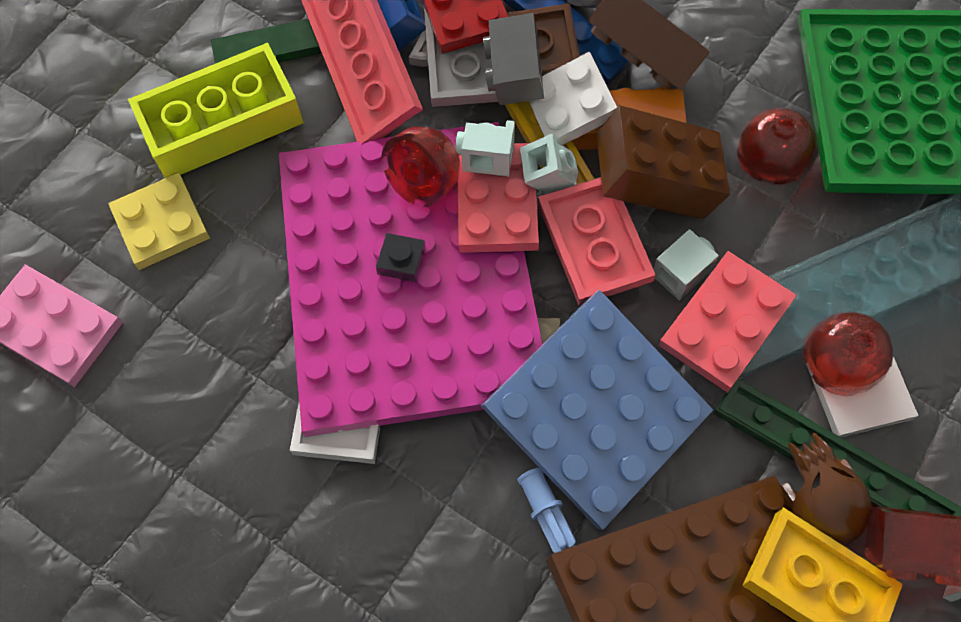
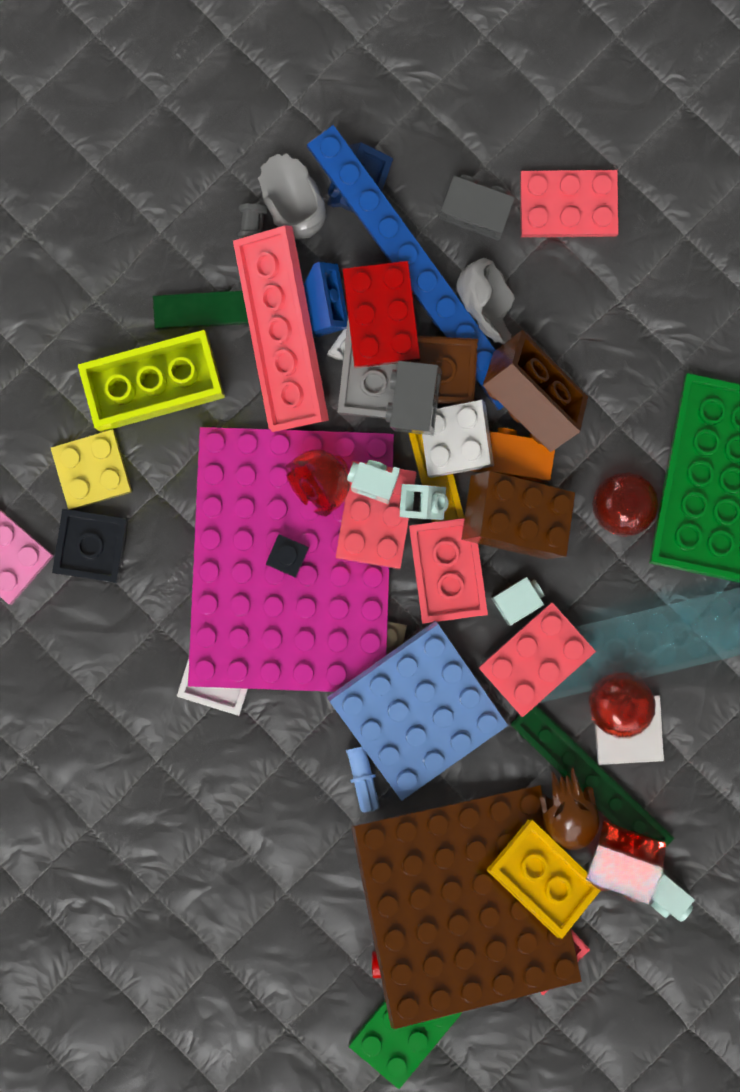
camera: 10 degrees right, 20 degrees up
none -> black plate [52,509,129,583]

